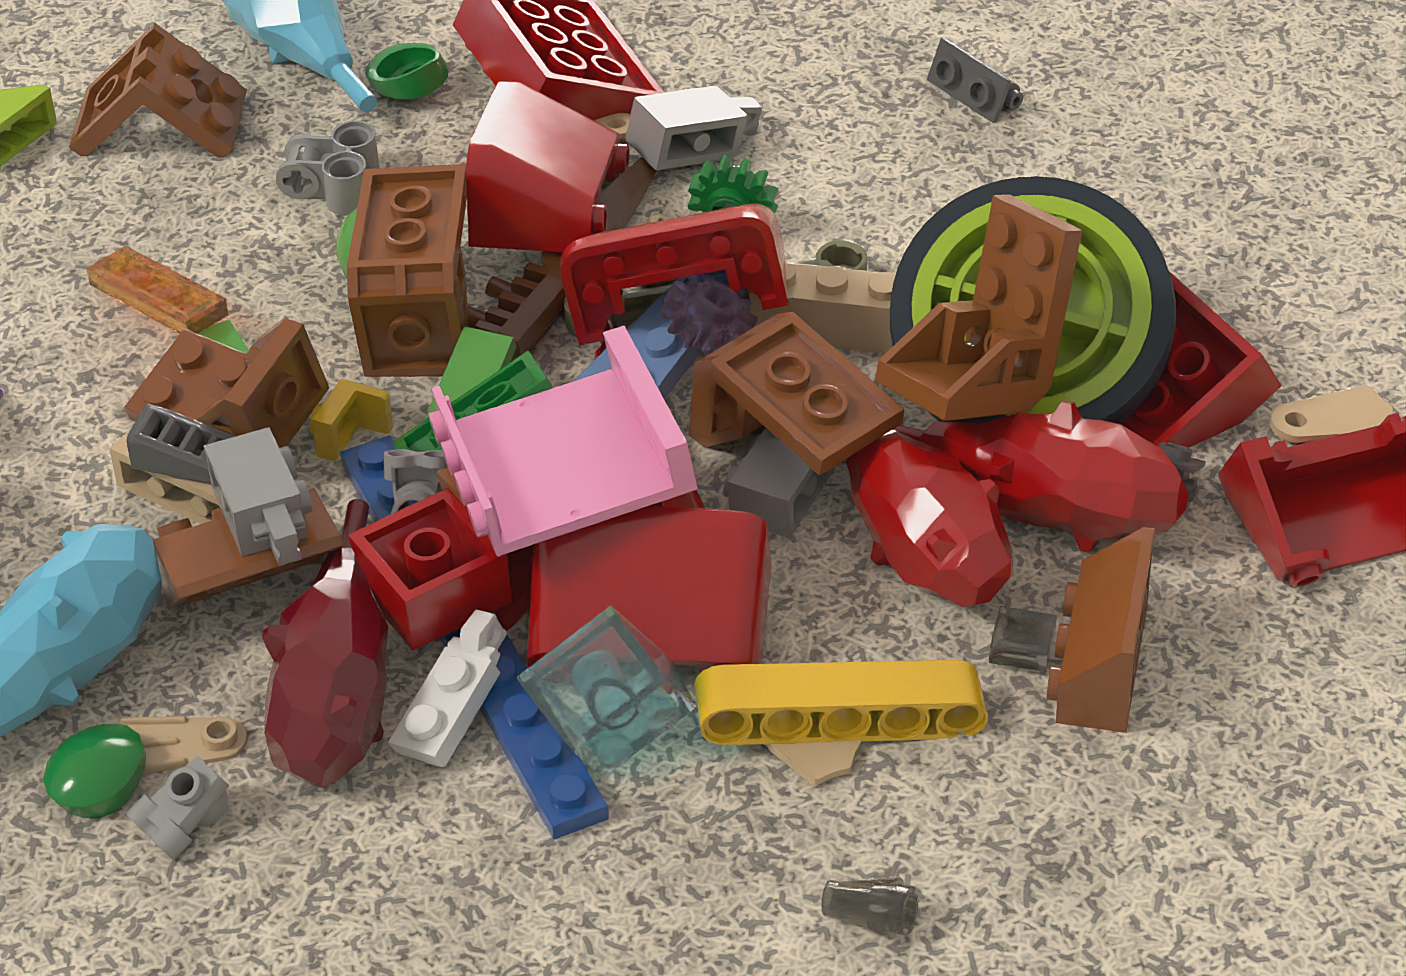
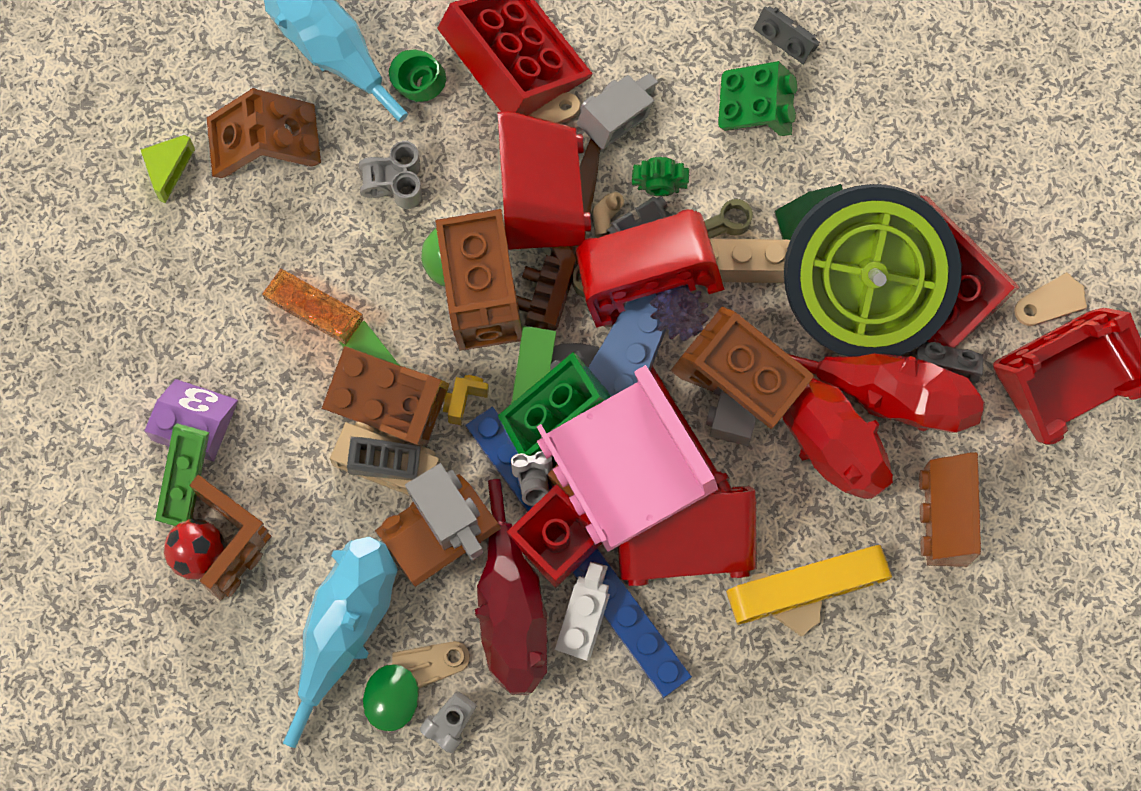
camera: 15 degrees left, 30 degrees up
clear light blue slope [517,605,697,776] -> none
clear smoke cone [821,877,918,940] -> none
dark orange bracket [875,194,1083,421] -> none
clear smoke plate [989,606,1057,672] -> none
none -> green bracket [718,61,798,136]

